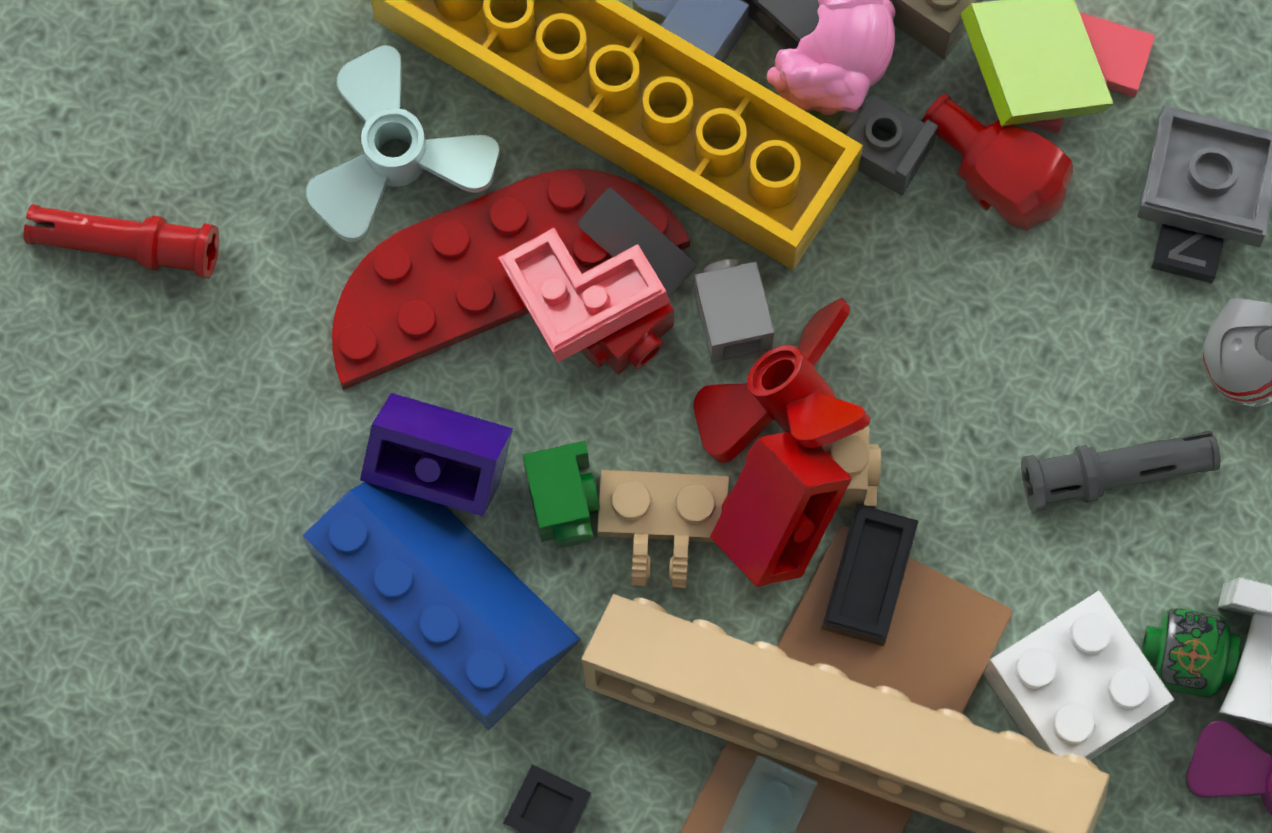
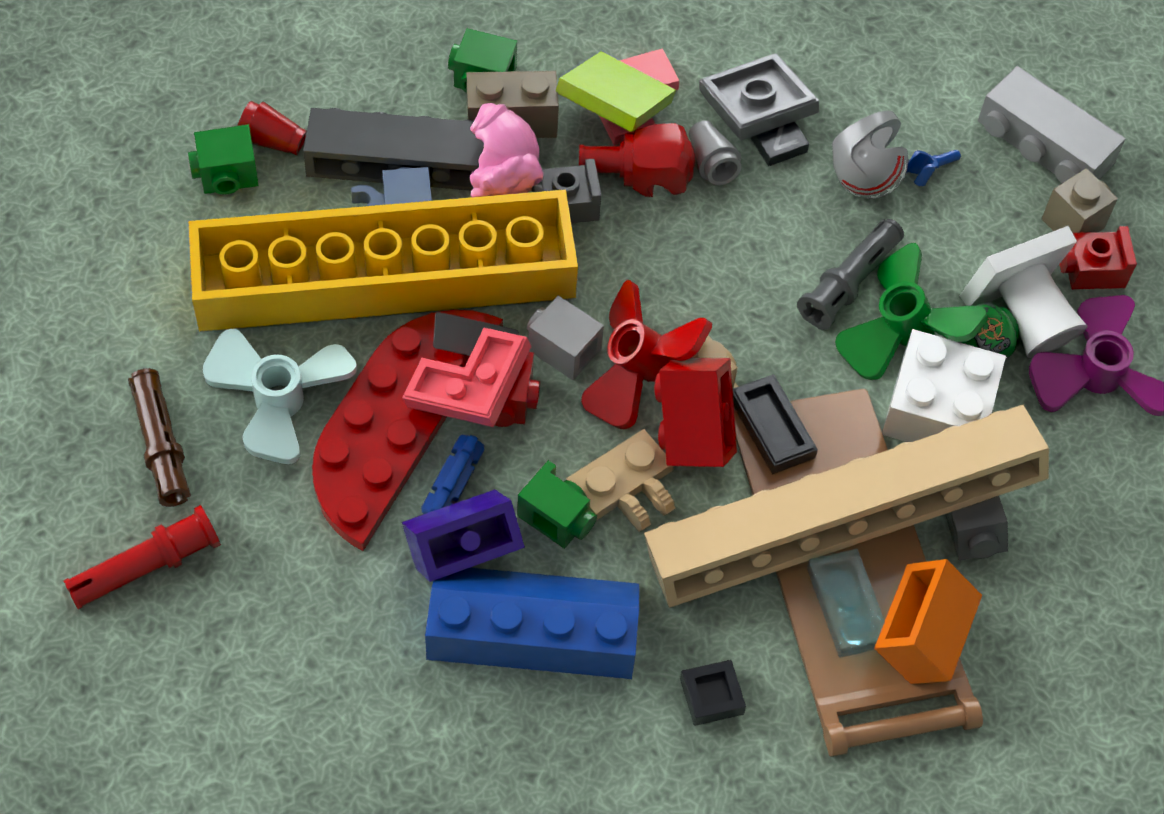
camera: 45 degrees left, 15 degrees down
none -> reddish brown pin [128,368,191,507]
none -> blue axle [421,434,484,514]
none -> light grey cone [689,121,741,185]
none -> green piece [835,243,988,380]

